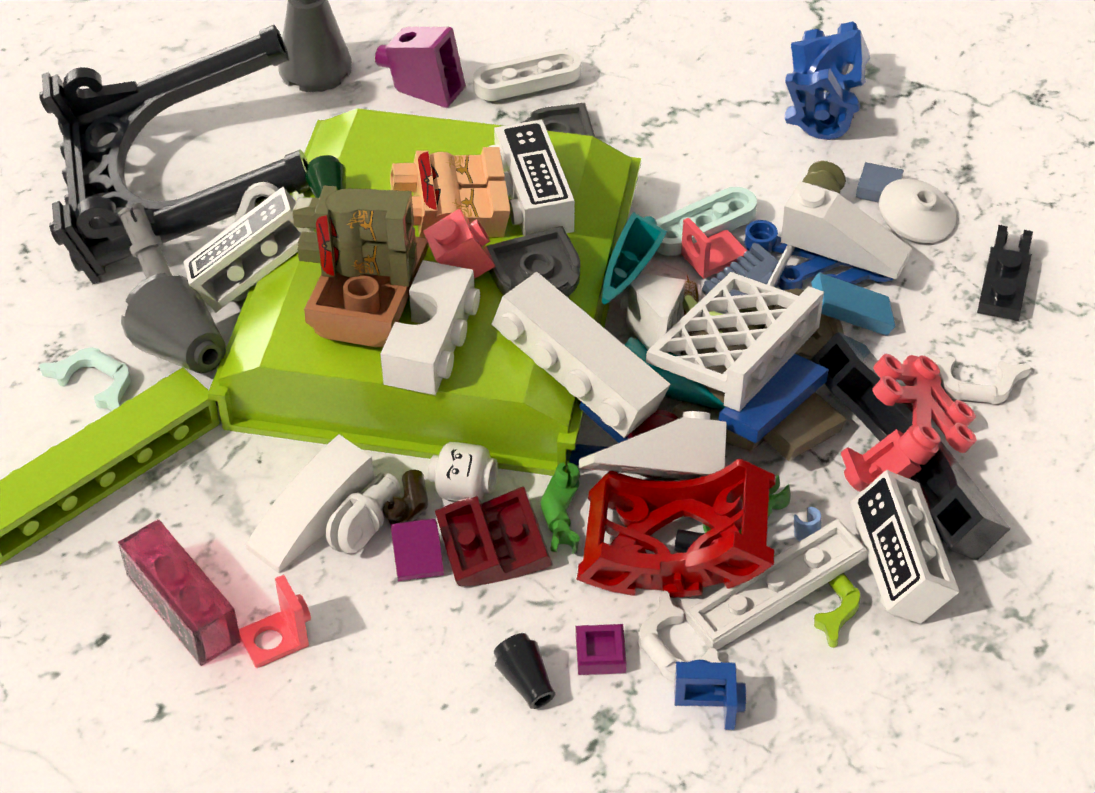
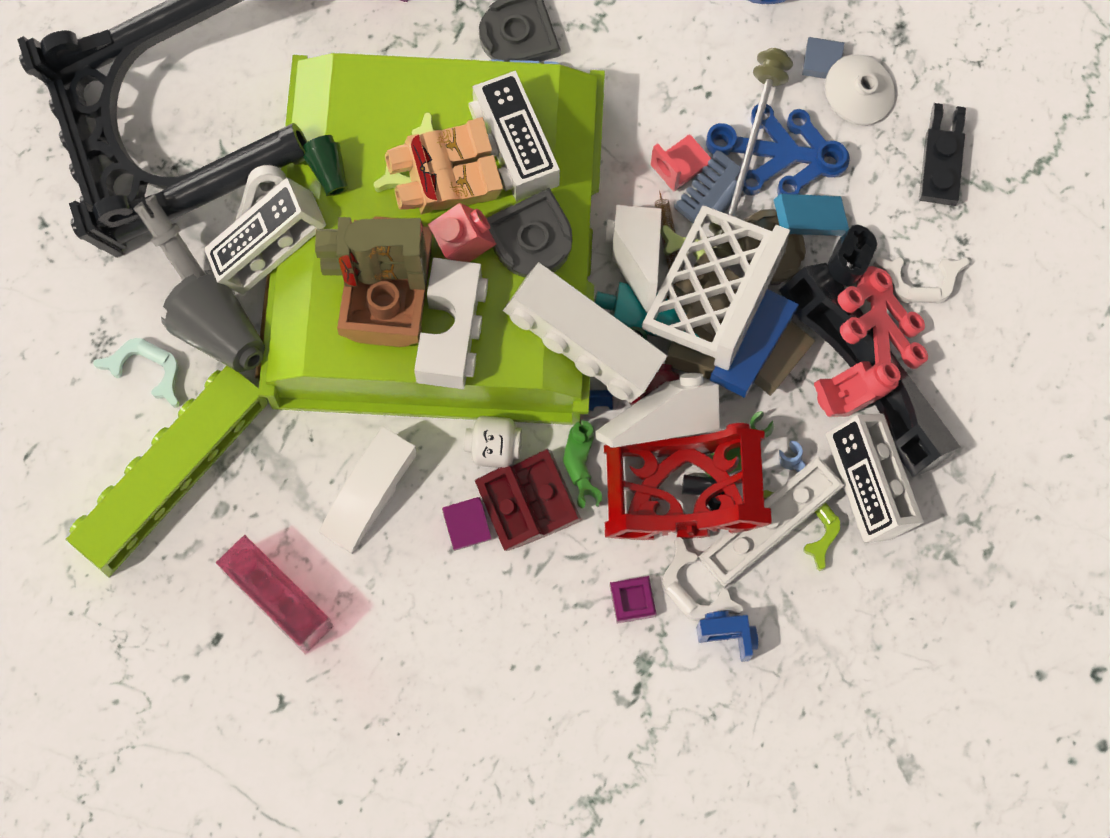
camera: 10 degrees left, 25 degrees up
coral bracket [238,575,311,668] -> none
white arm [326,472,401,553] -> none
dark brown arm [383,469,428,525] -> none
black cone [493,633,556,709] -> none
teal piece [602,212,667,304] -> none
light aqua plate [656,187,757,256] -> none
white slope [781,181,912,280] -> none
none -> black beam [828,224,877,286]

